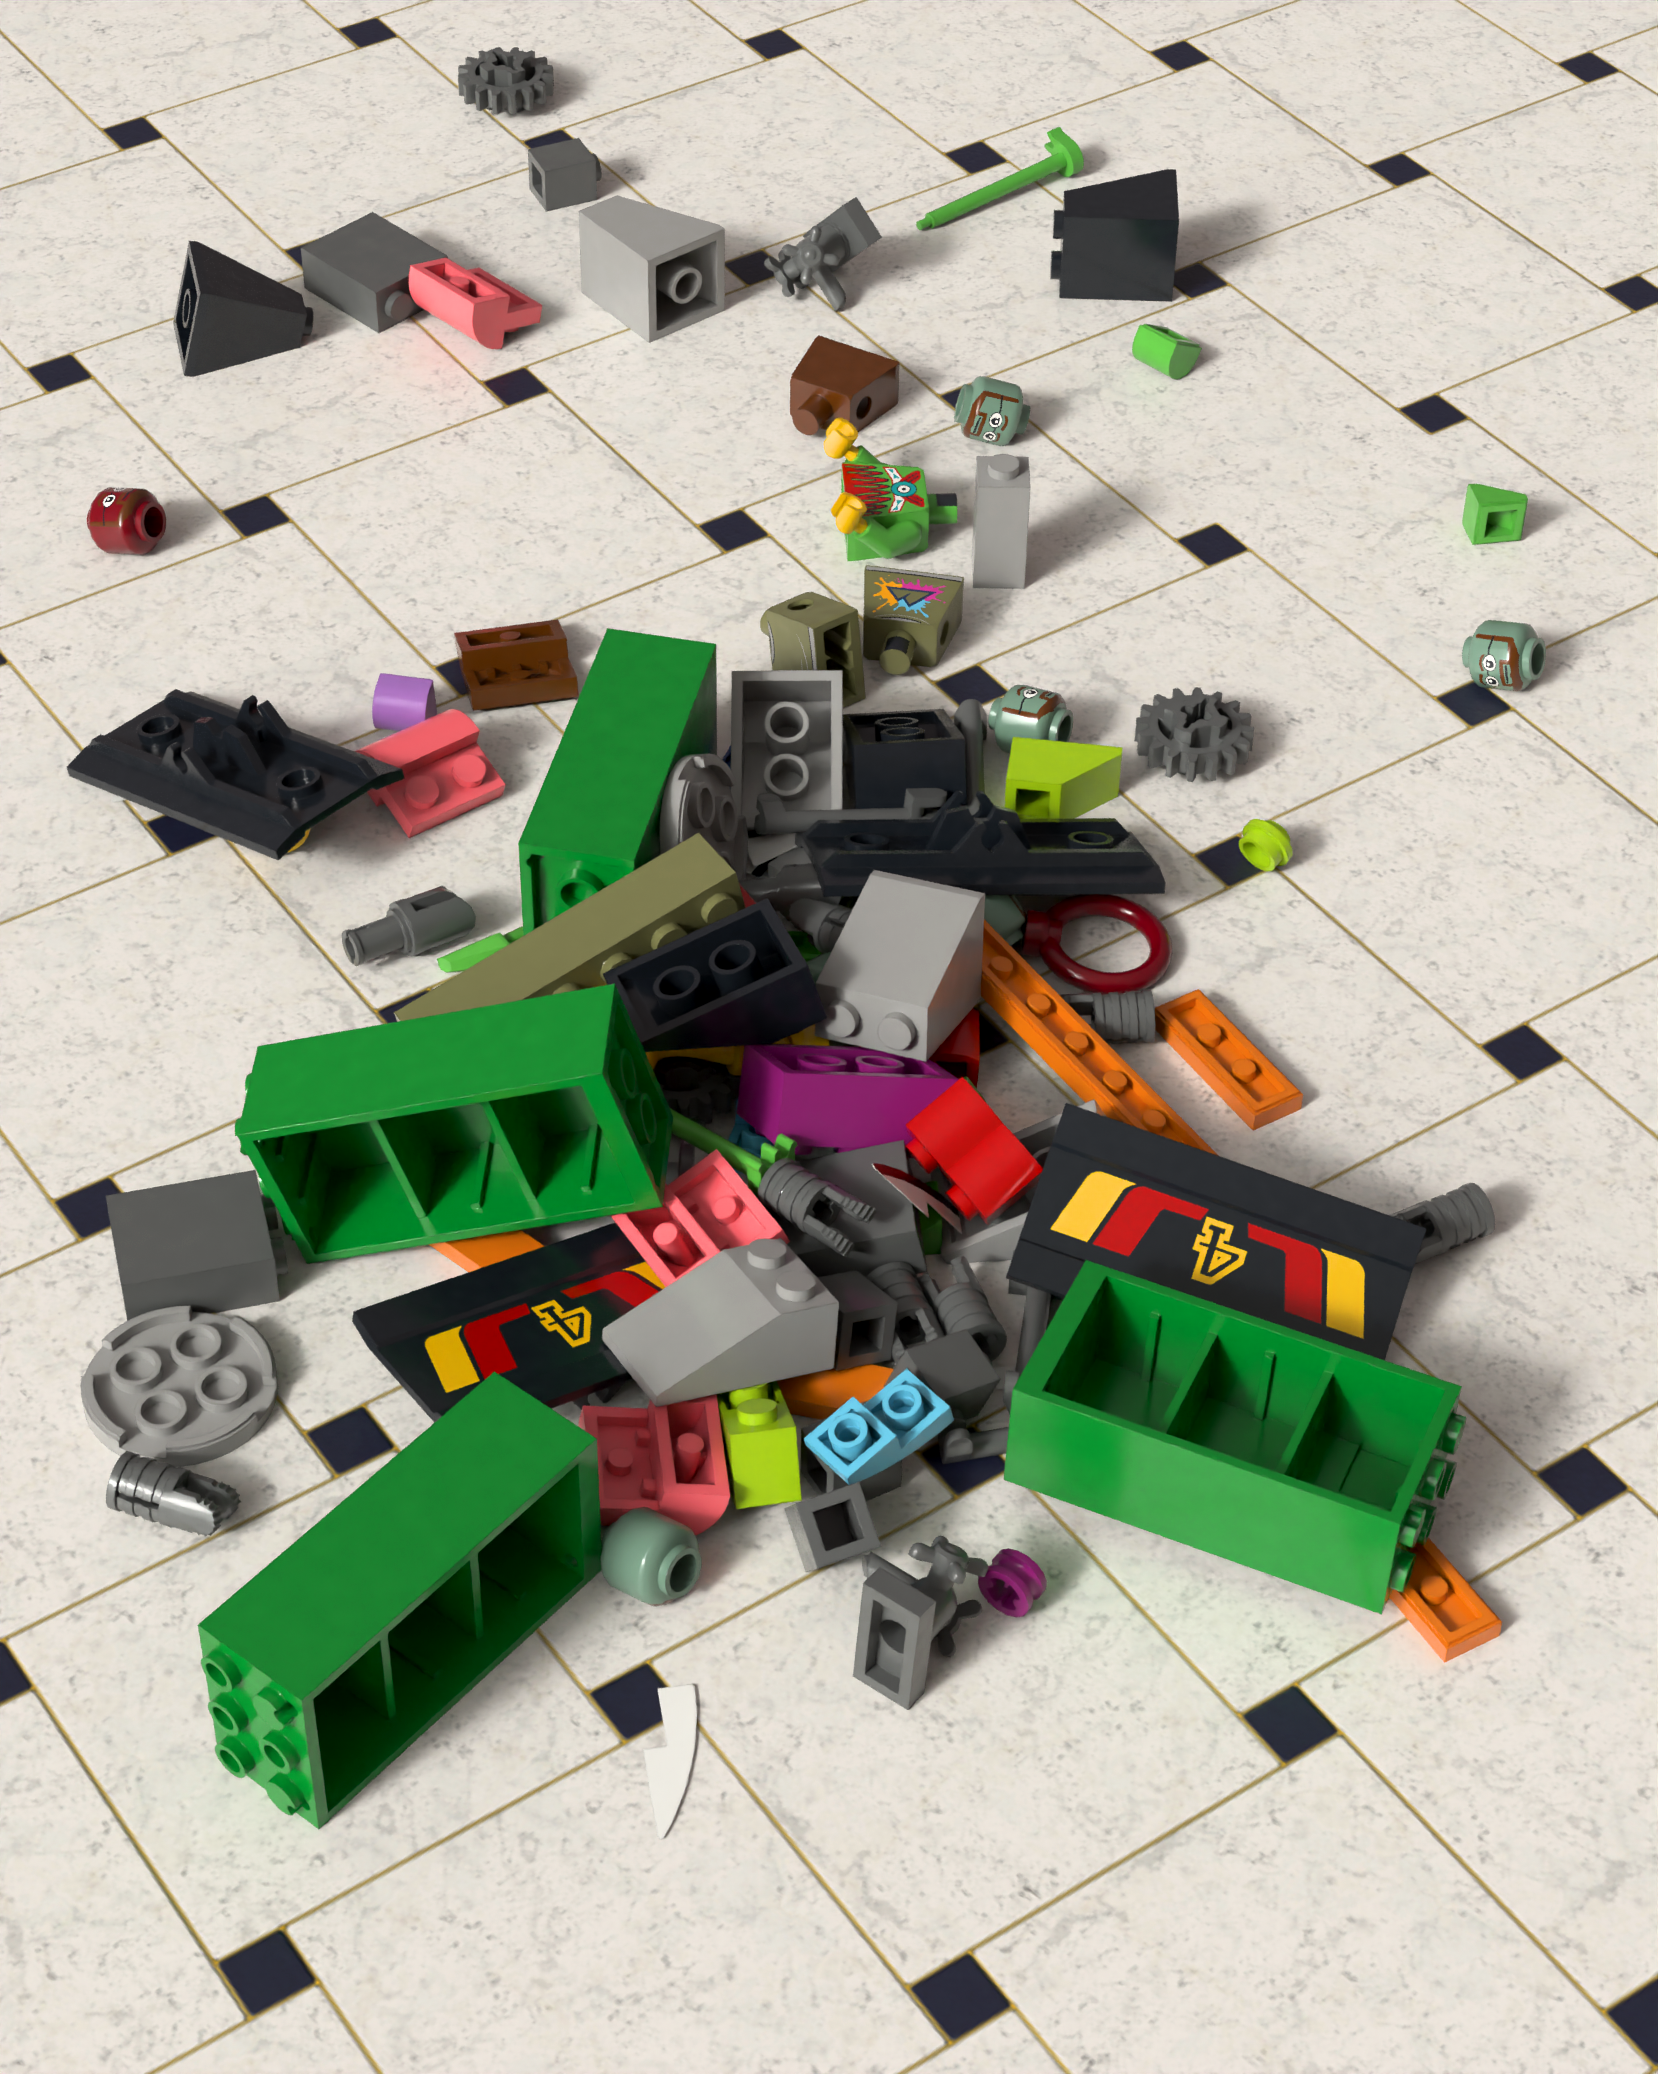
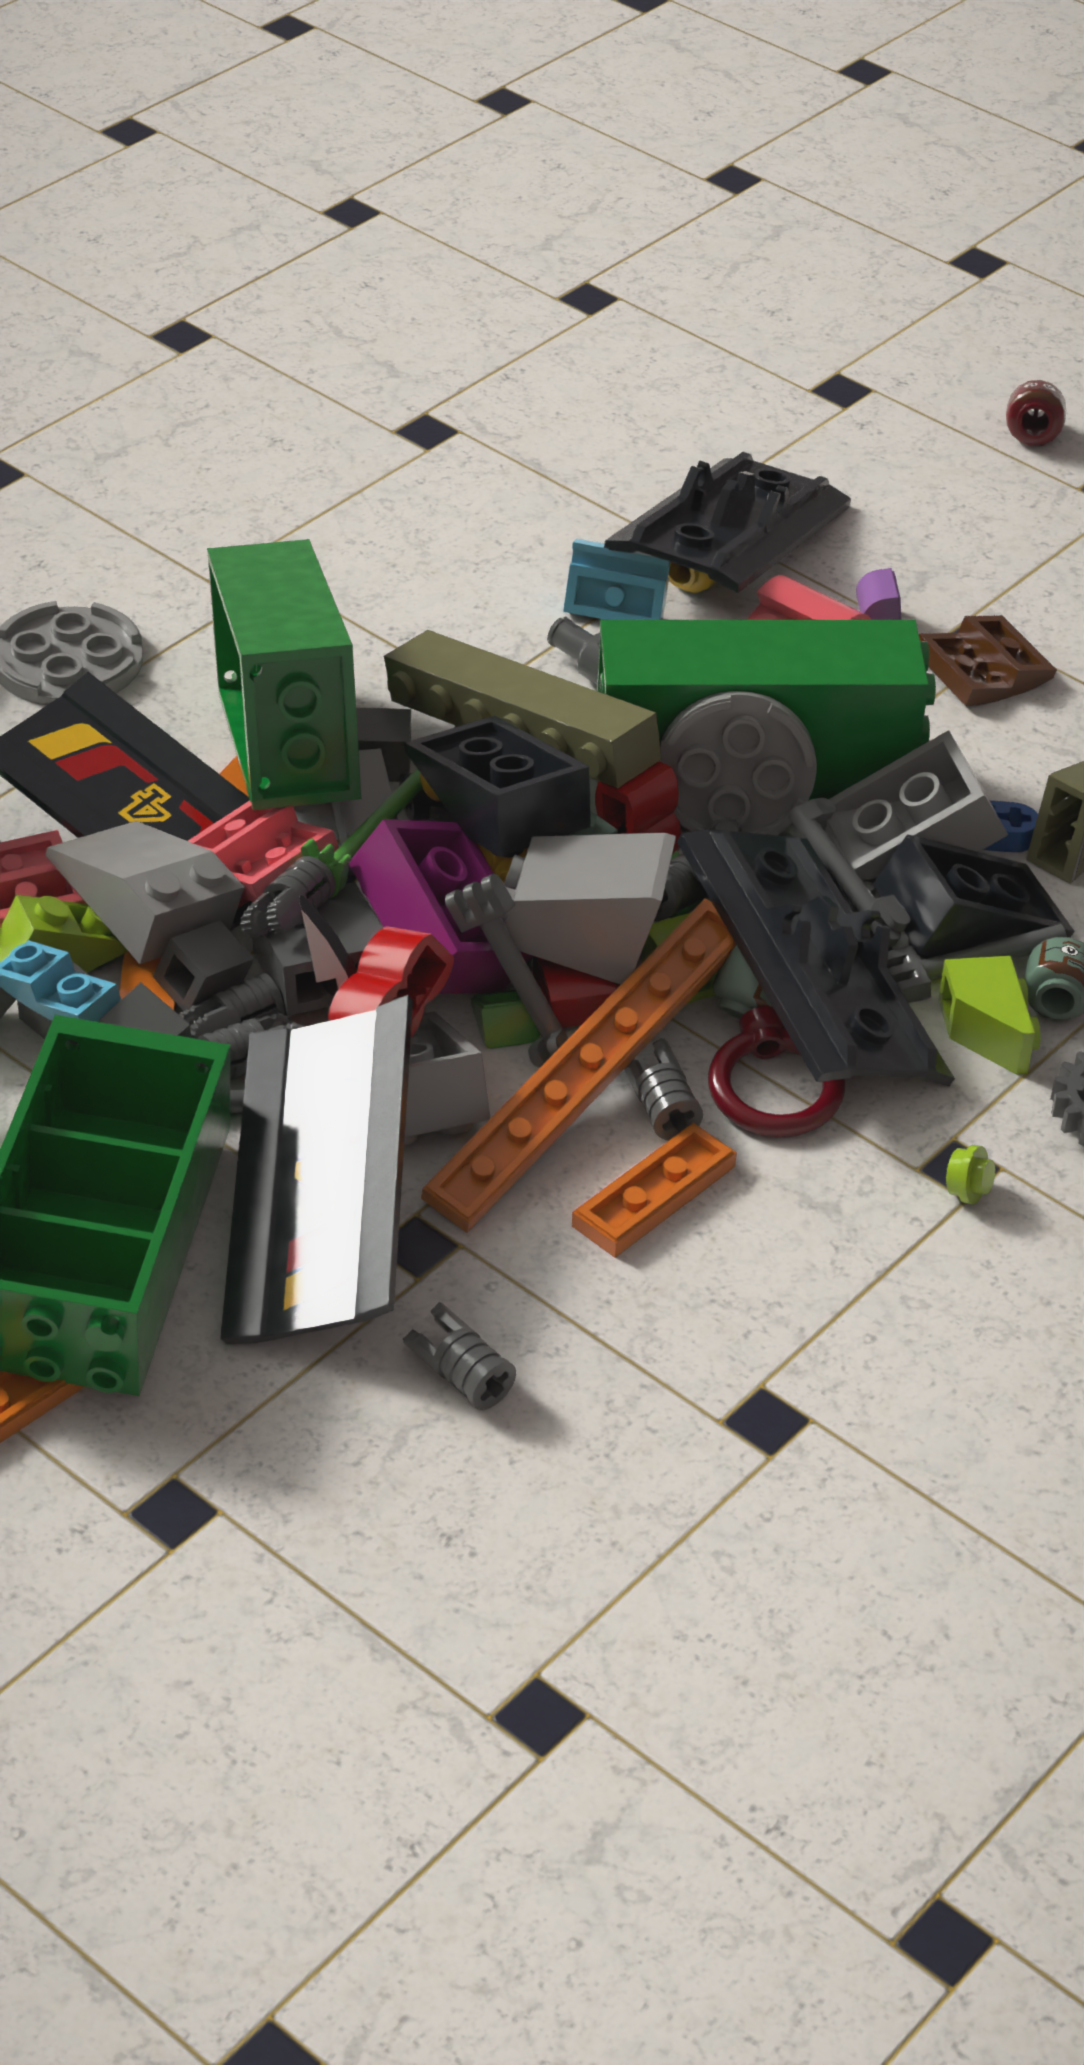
camera: 75 degrees right, 0 degrees up
dark grey brick [106,1170,288,1321] -> none
none -> dark grey hinge [445,874,568,1067]
none -> medium azure plate [563,539,672,620]

